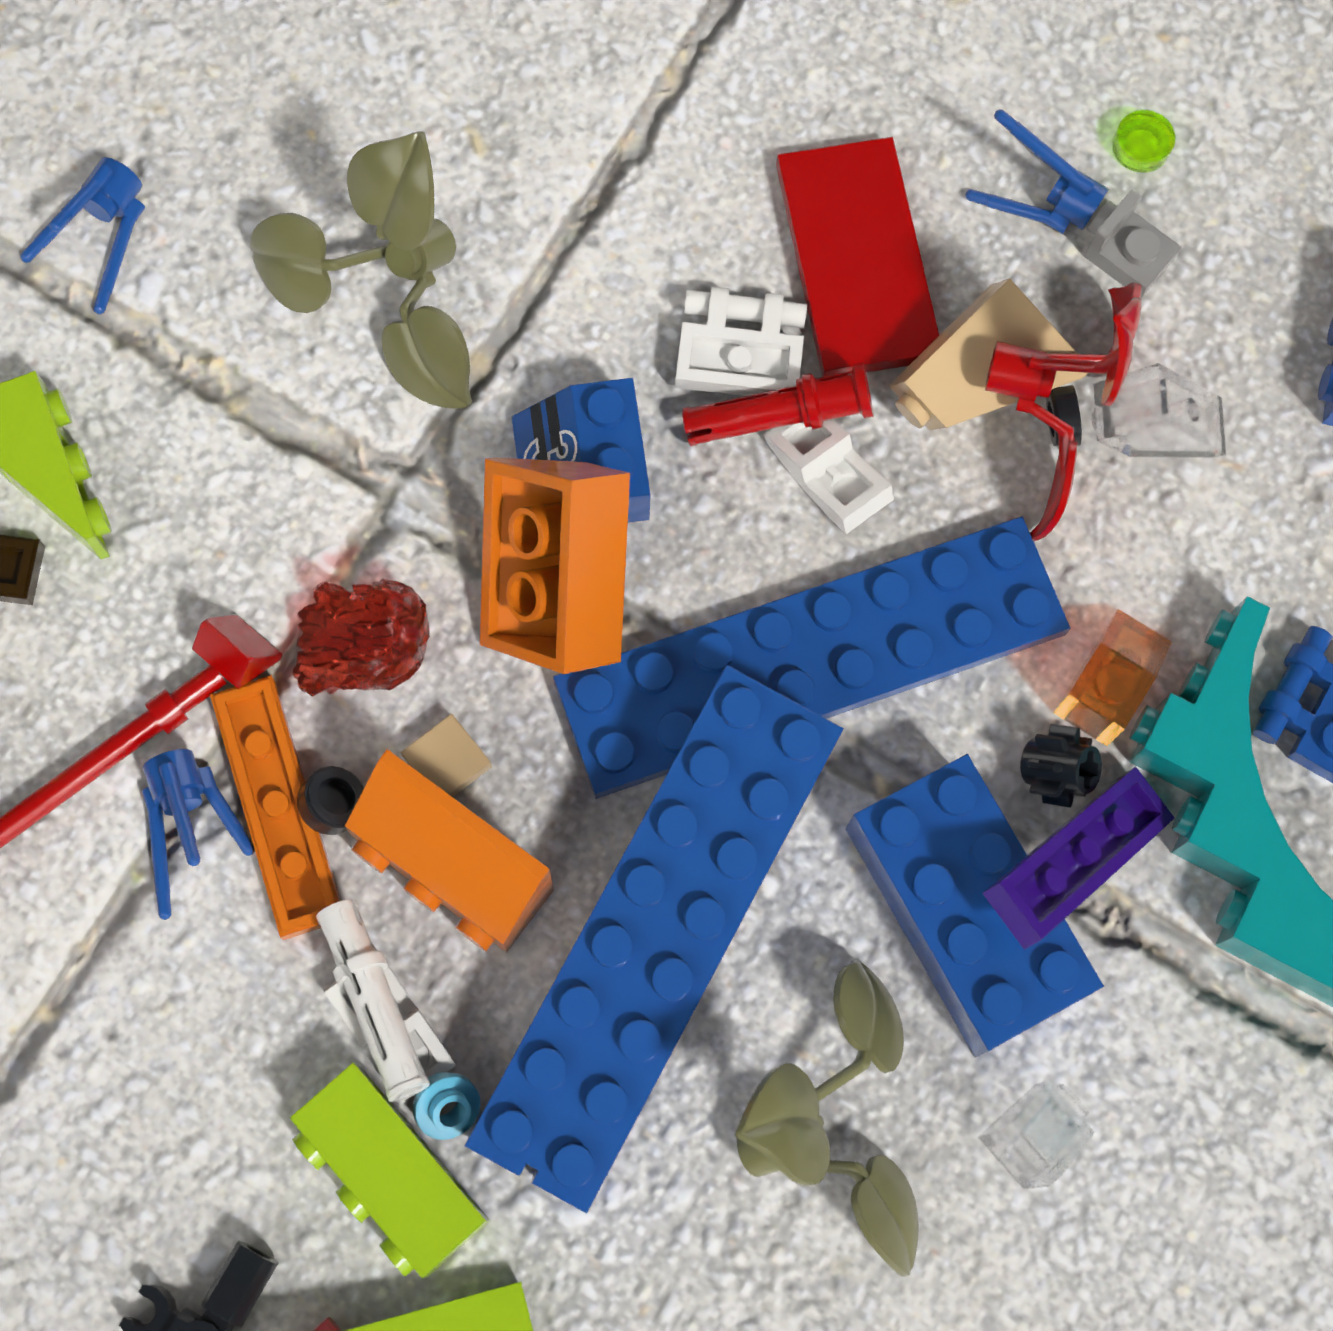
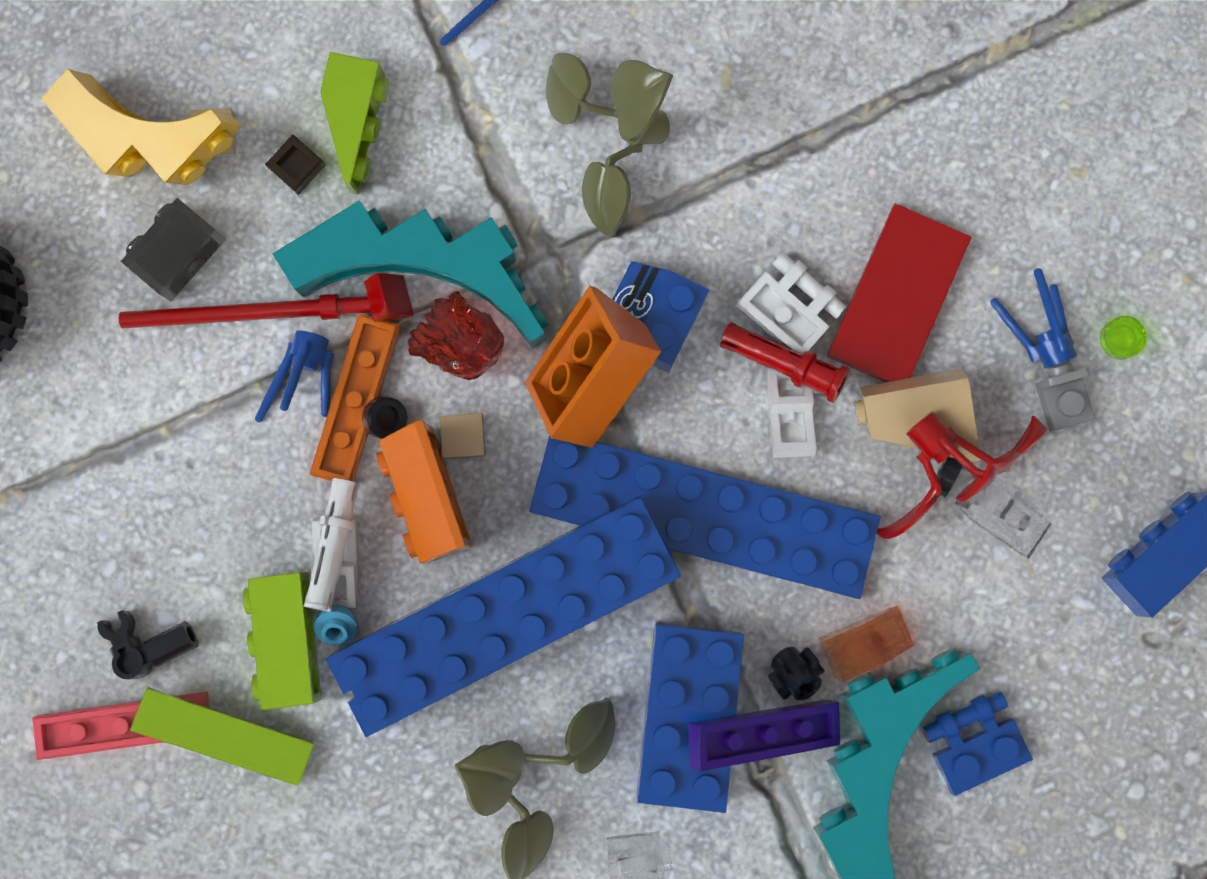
camera: 40 degrees right, 10 degrees up
none -> teal arch [272,200,548,349]

